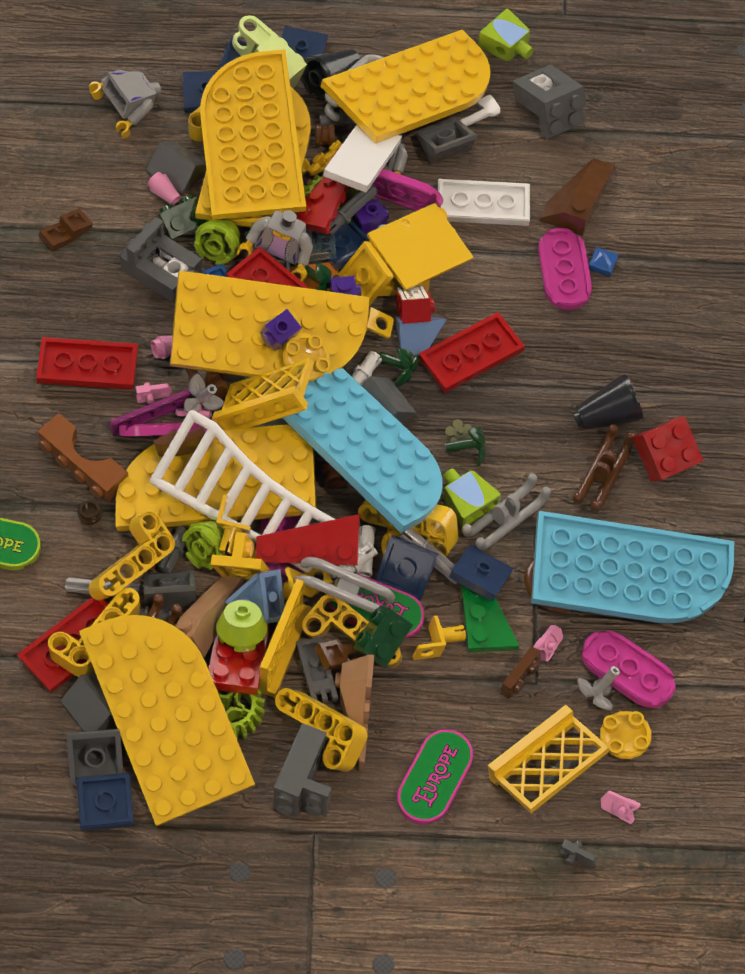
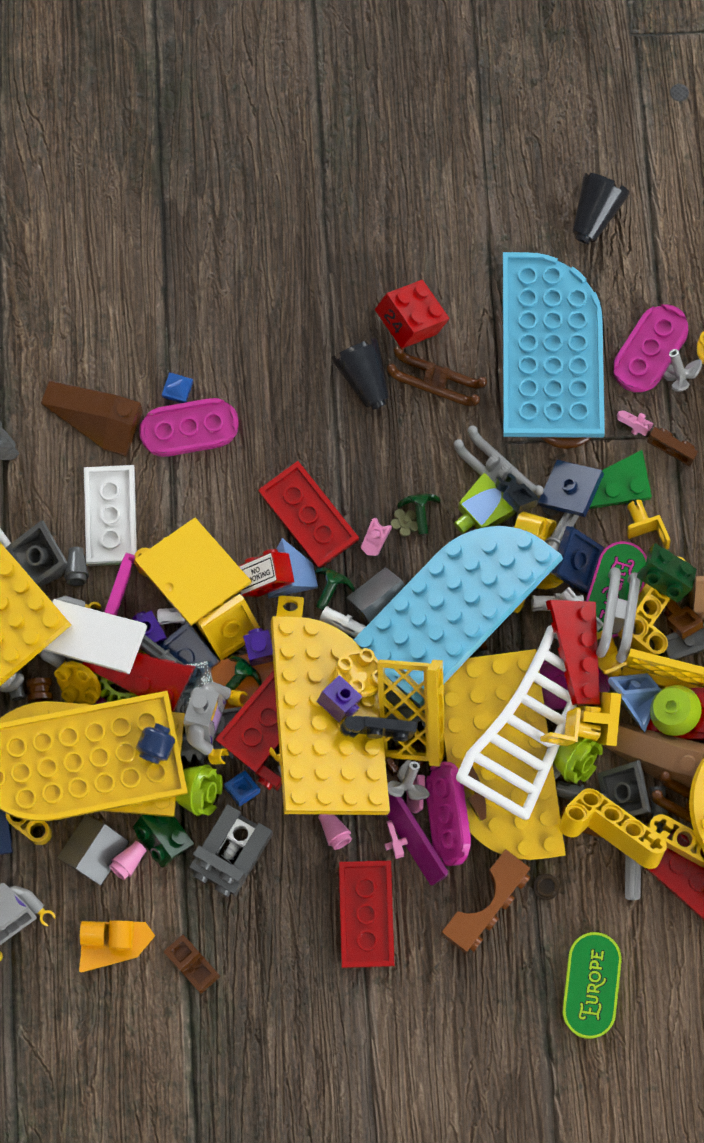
camera: 90 degrees left, 15 degrees up
none -> dark grey cone [64,547,89,586]
none -> light orange panel [79,921,156,973]
none -> dark blue head [136,723,175,764]
none -> black hinge [339,716,417,742]
none -> bright pink piece [361,518,392,556]
none -> black plate [495,473,539,513]

